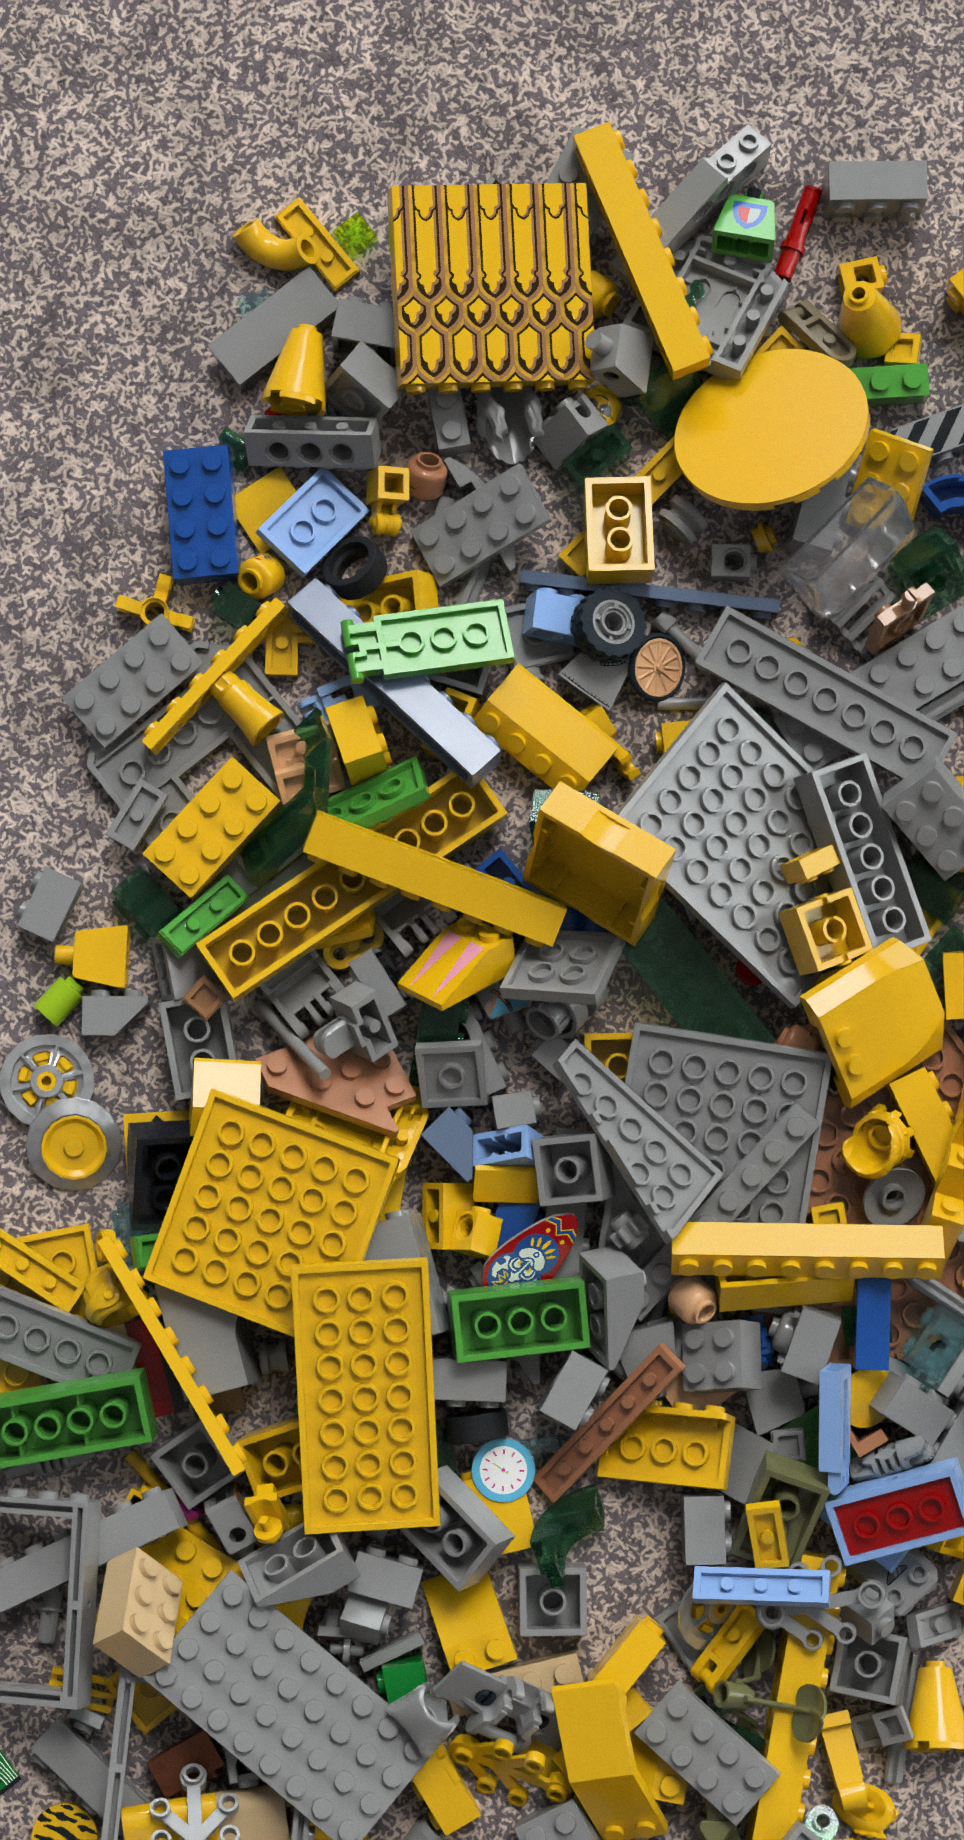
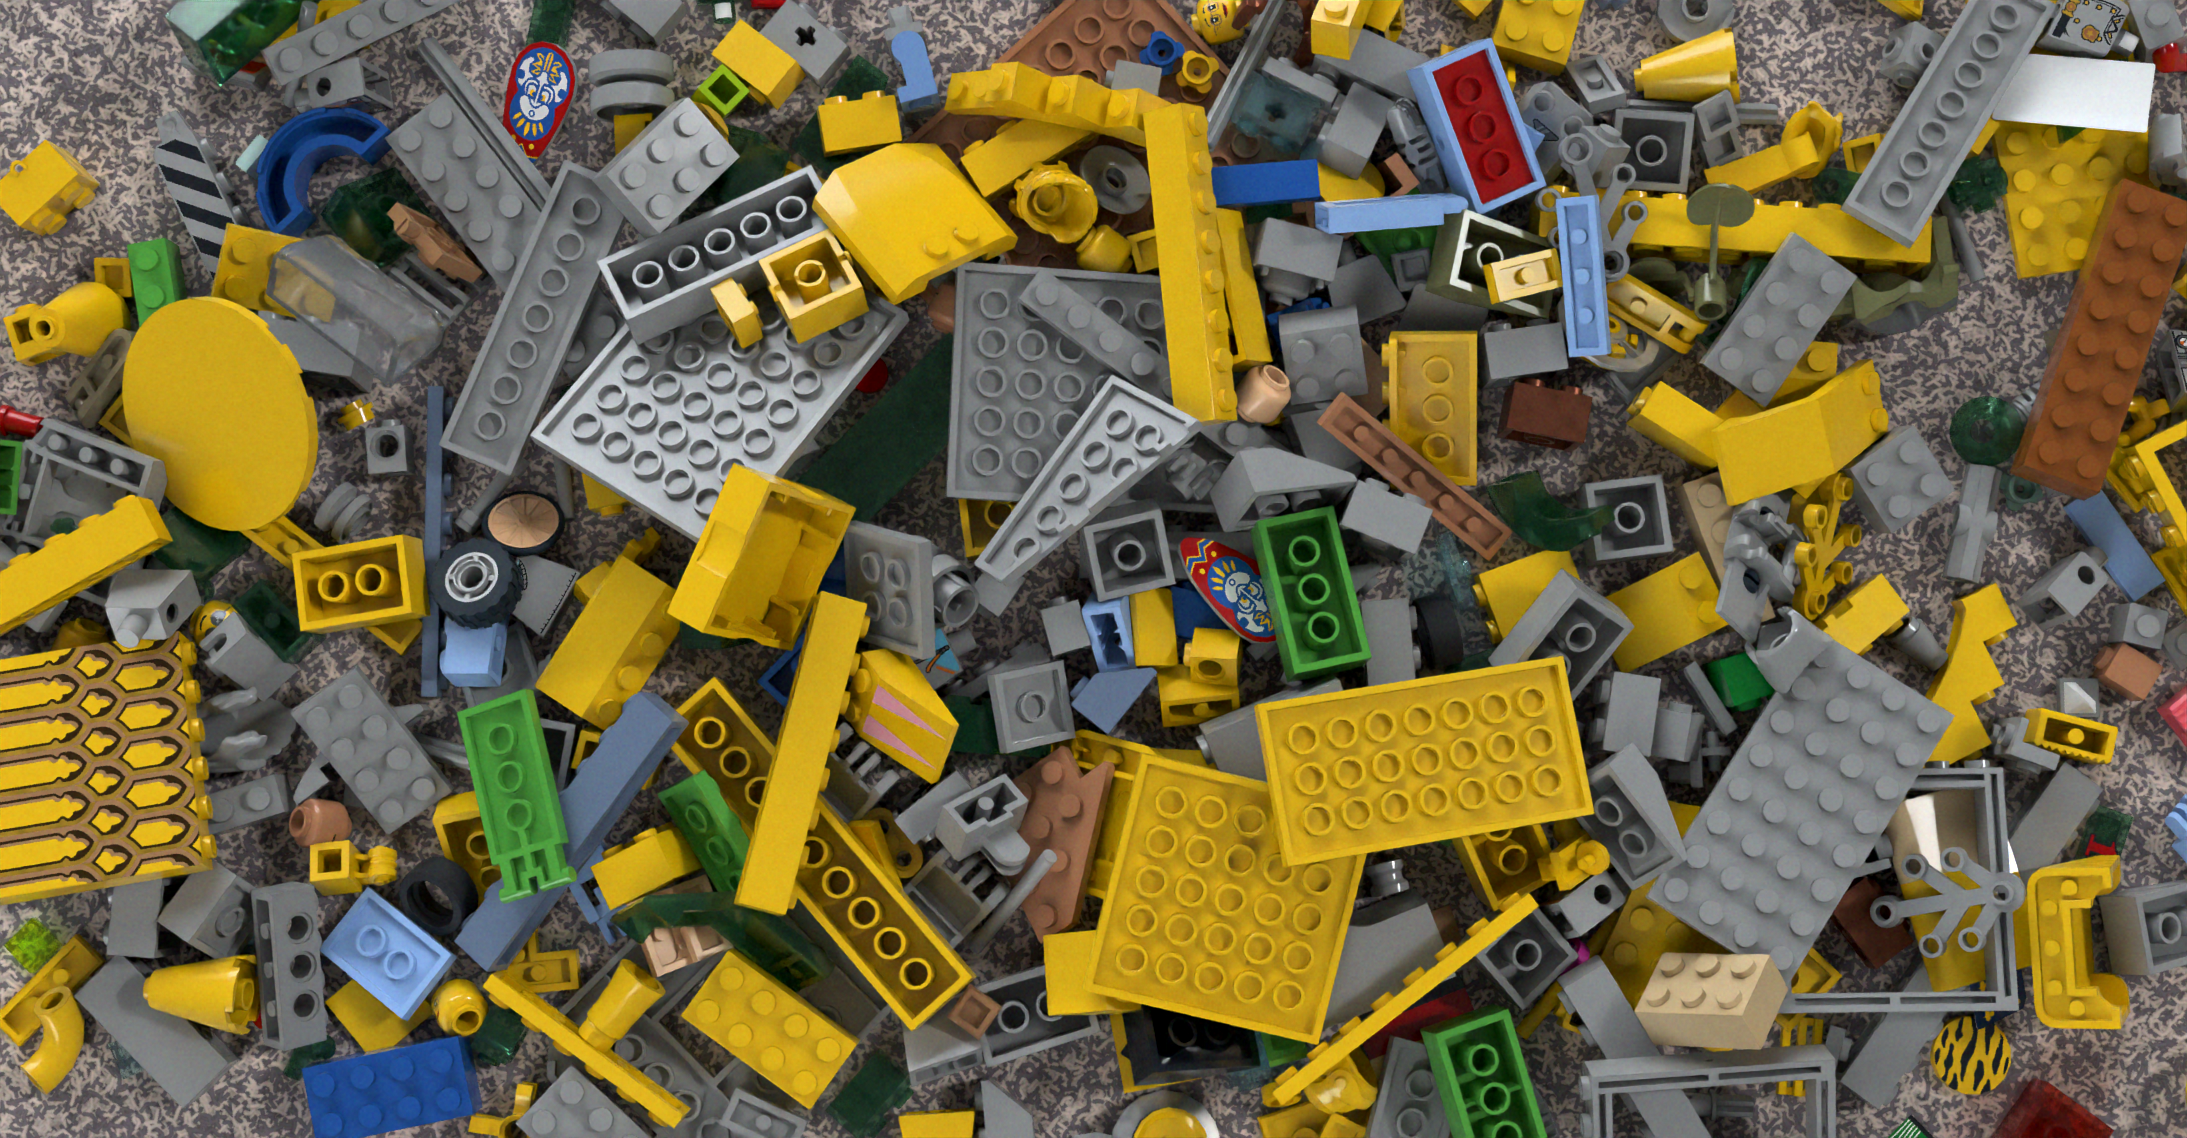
camera: 95 degrees left, 0 degrees up
bright green tile [156,874,250,960] -> none
sticker [472,1438,535,1502] -> none
none -> yellow head [1074,224,1133,273]
none -> copper brick [1496,378,1593,452]

